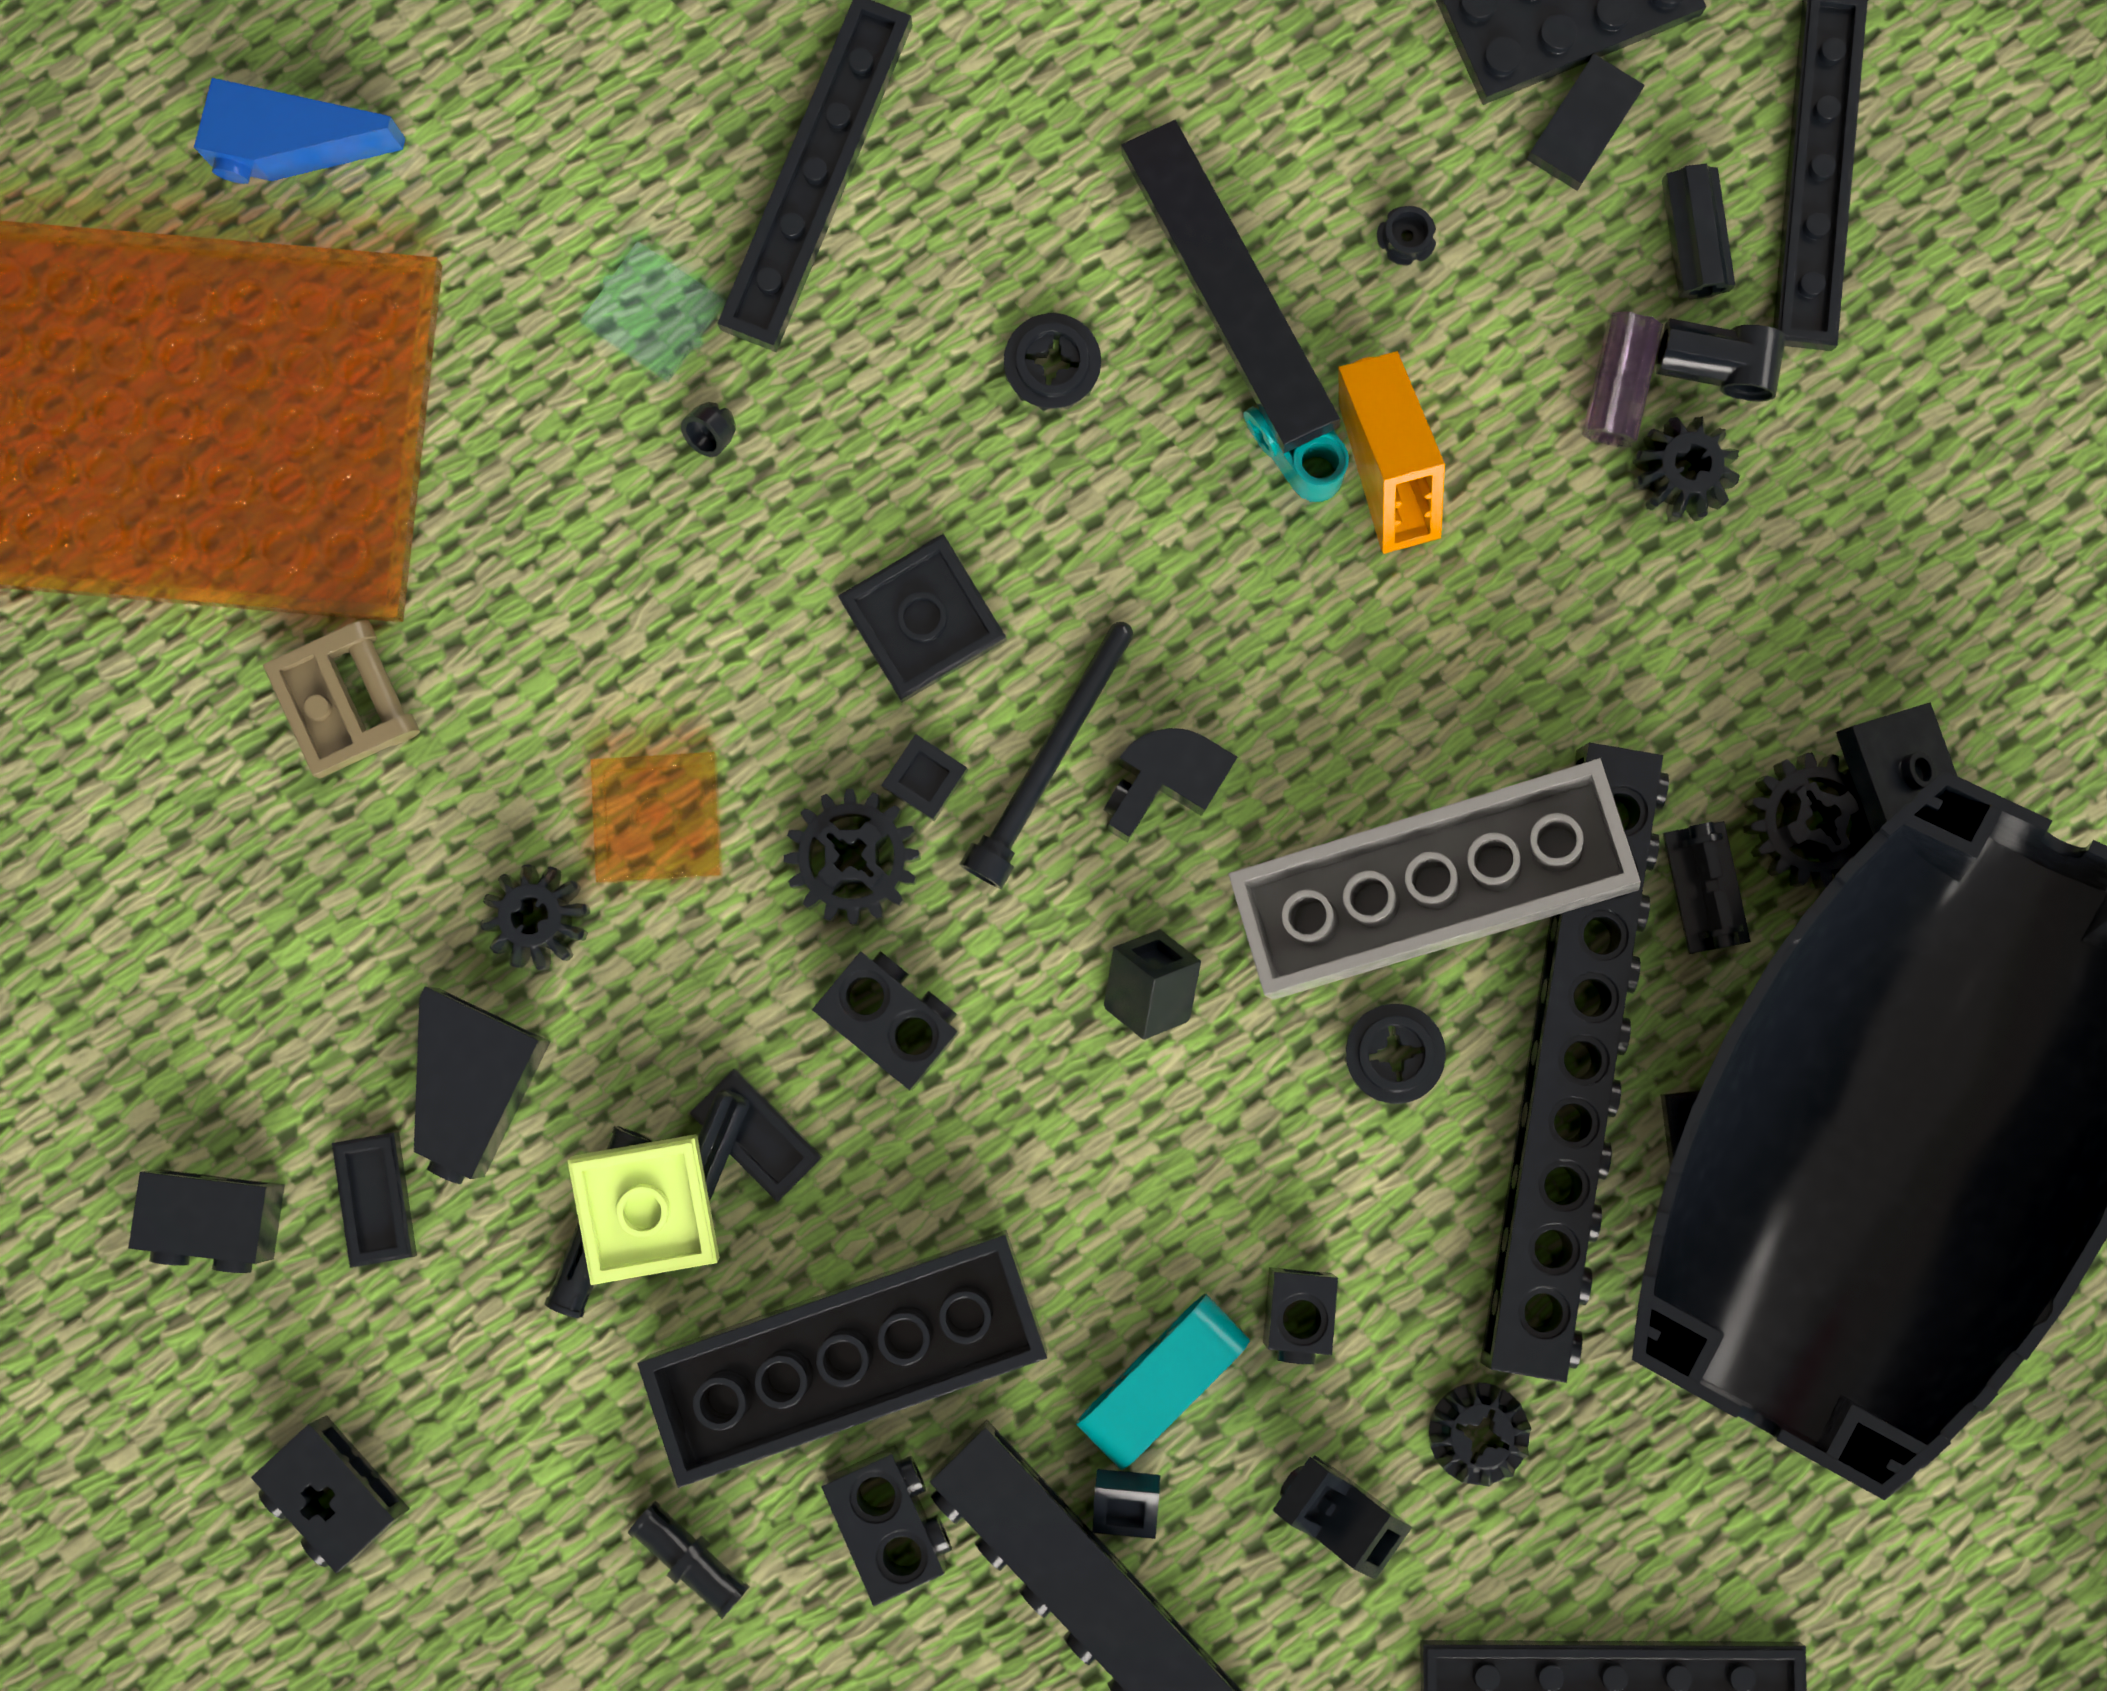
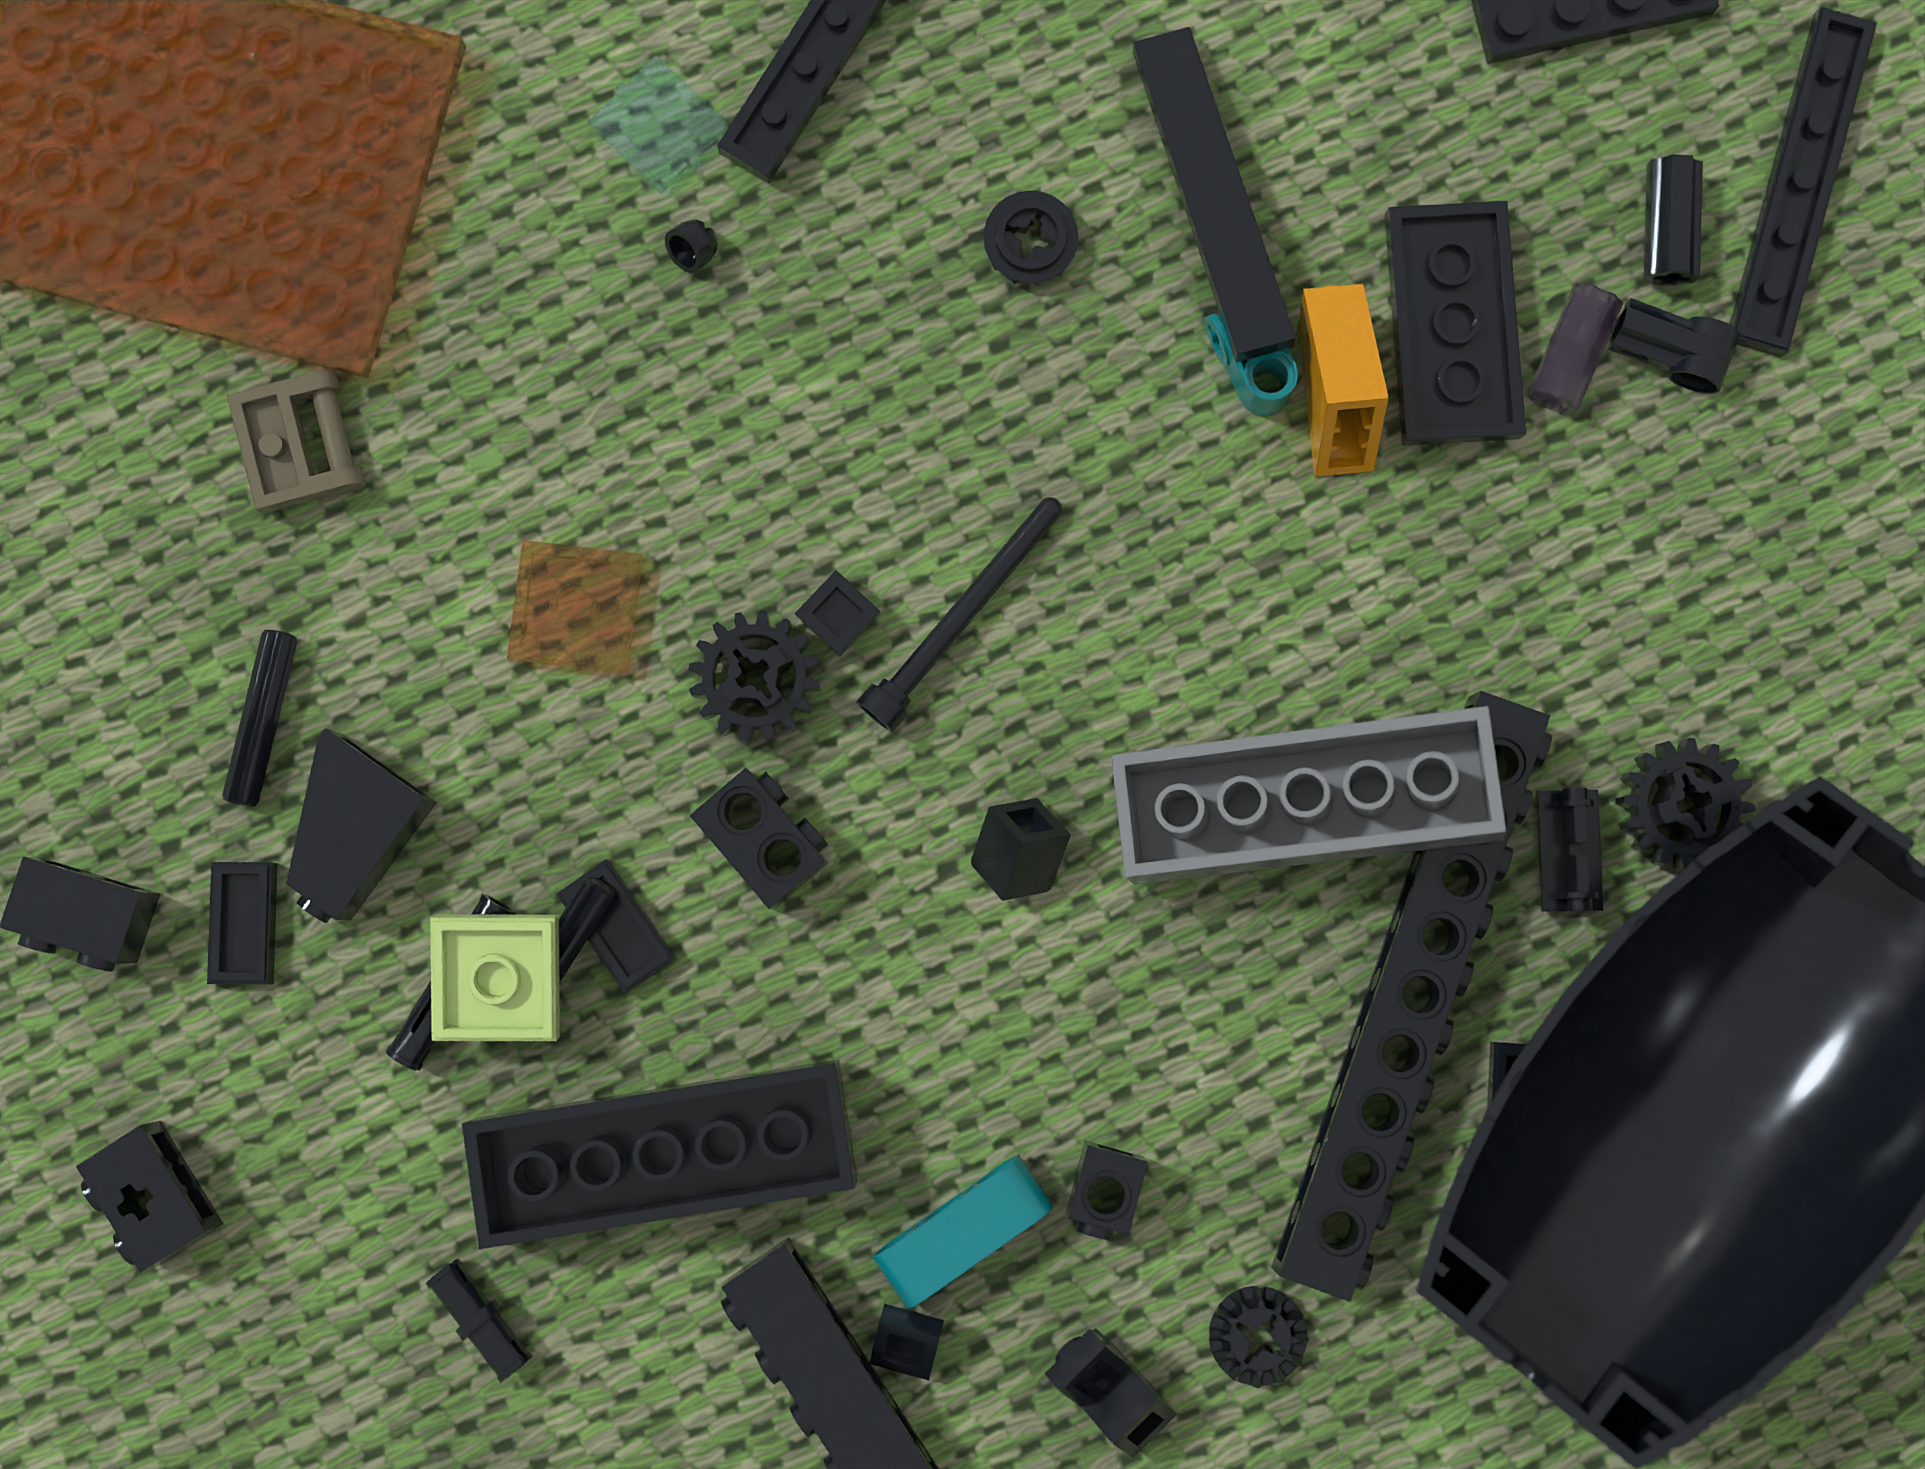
camera: 10 degrees right, 0 degrees up
black gear [481,864,590,971] -> none
black brick [821,1445,952,1607] -> none
black tile [838,534,1007,703] -> none
black brick [1103,728,1238,843] -> none
black gear [1345,1004,1446,1104] -> none
black plate [1377,206,1436,266] -> none
black tile [1526,54,1645,191] -> none
black gear [1632,416,1740,522] -> none
black plate [1836,702,1957,836] -> none
none -> black axle [222,629,297,807]
none -> black plate [1385,201,1526,446]

